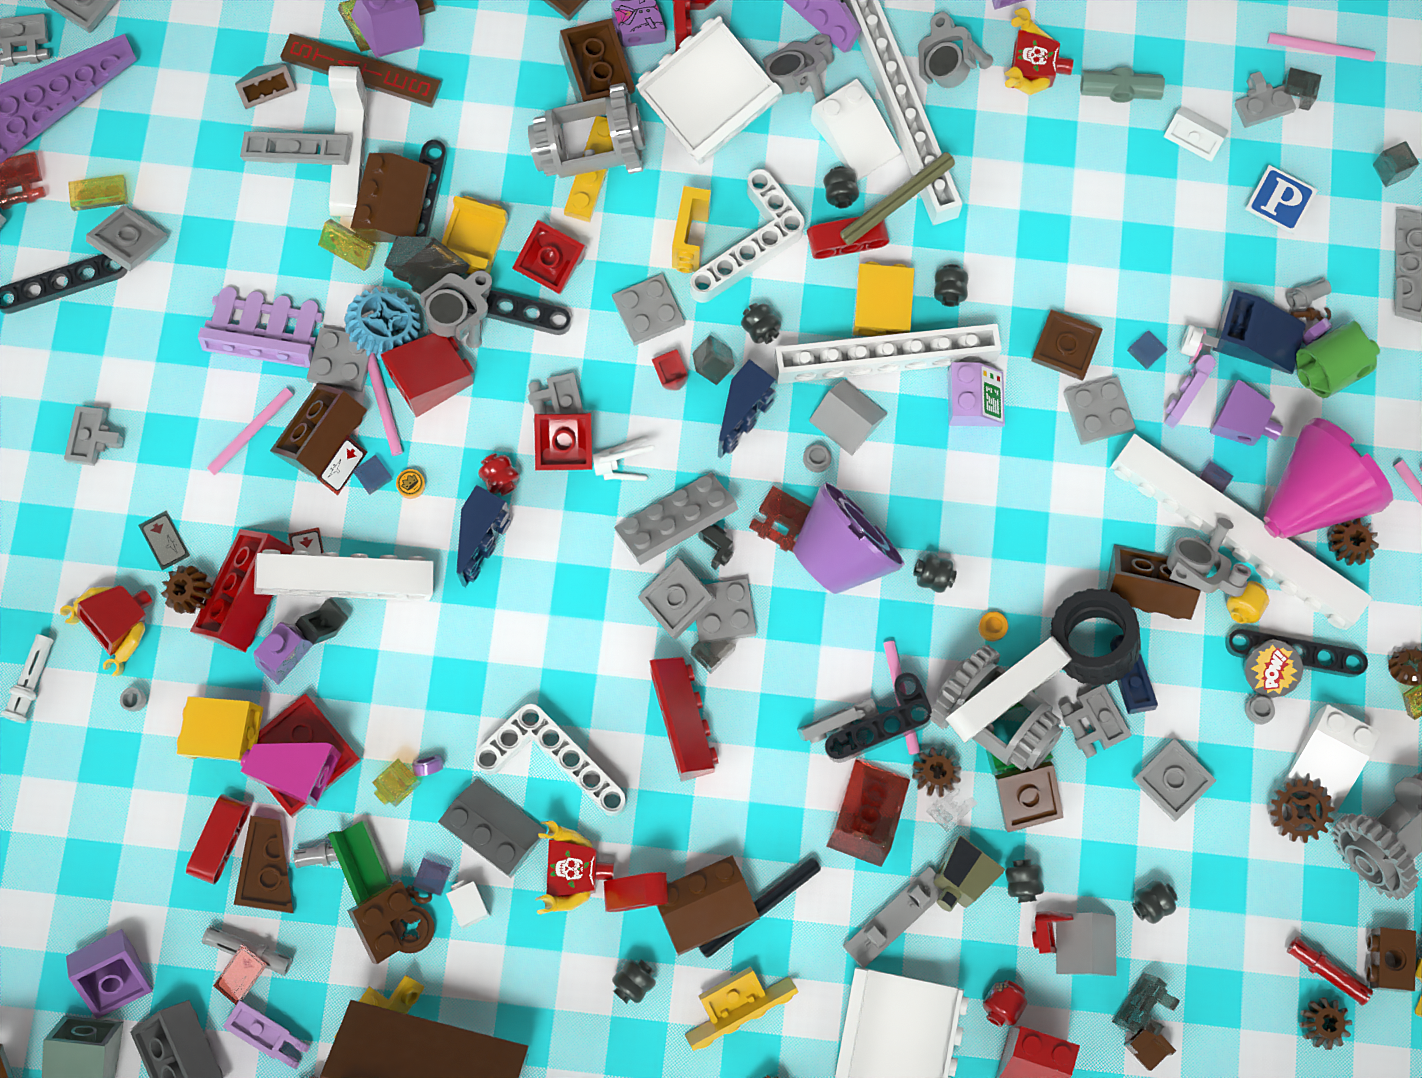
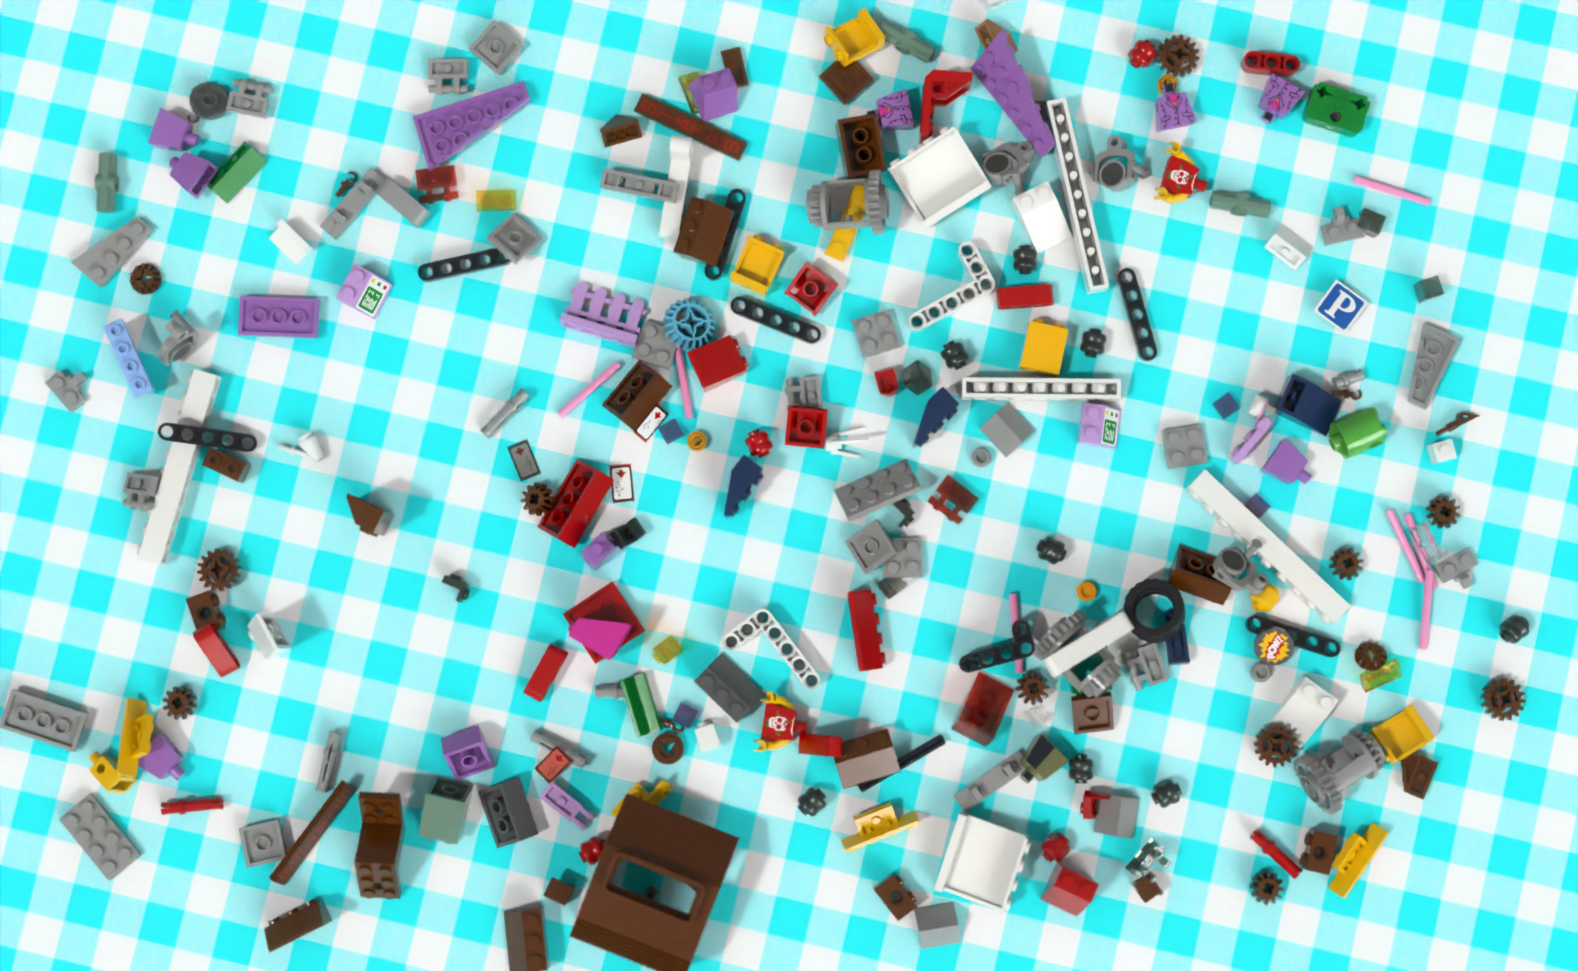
camera: 10 degrees right, 10 degrees up
white pin [0,634,54,724] -> none
red torso [60,585,152,677] -> none
light grey hinge [64,406,124,466] -> none
light grey hinge [120,687,147,712] -> none
yellow panel [176,696,264,763] -> none
reddish brown wing [233,815,293,914] -> none
white brick [254,550,433,601] -> none
clear yellow plate [318,219,377,271] -> none
reddish brown plate [347,880,414,964] -> none
clear smoke slope [384,236,470,294] -> none
medium lavender tile [412,755,443,776] -> none
light grey piece [420,271,492,348] -> none
yellow panel [672,186,711,273] -> none
medium lavender cone [793,482,905,594] -> none
light grey hinge [797,698,879,744] -> none
olive axle [840,152,955,245] -> none
reddish brown plate [1031,309,1103,381] -> none
light grey plate [1132,739,1217,822] -> none
dark pink cone [1264,418,1393,539] -> none
medium lavender tile [1302,318,1332,346] -> none
none -> pearl dark grey bracket [442,573,470,603]
none -> light grey pin [480,388,530,439]
none -> black beam [1117,268,1157,362]

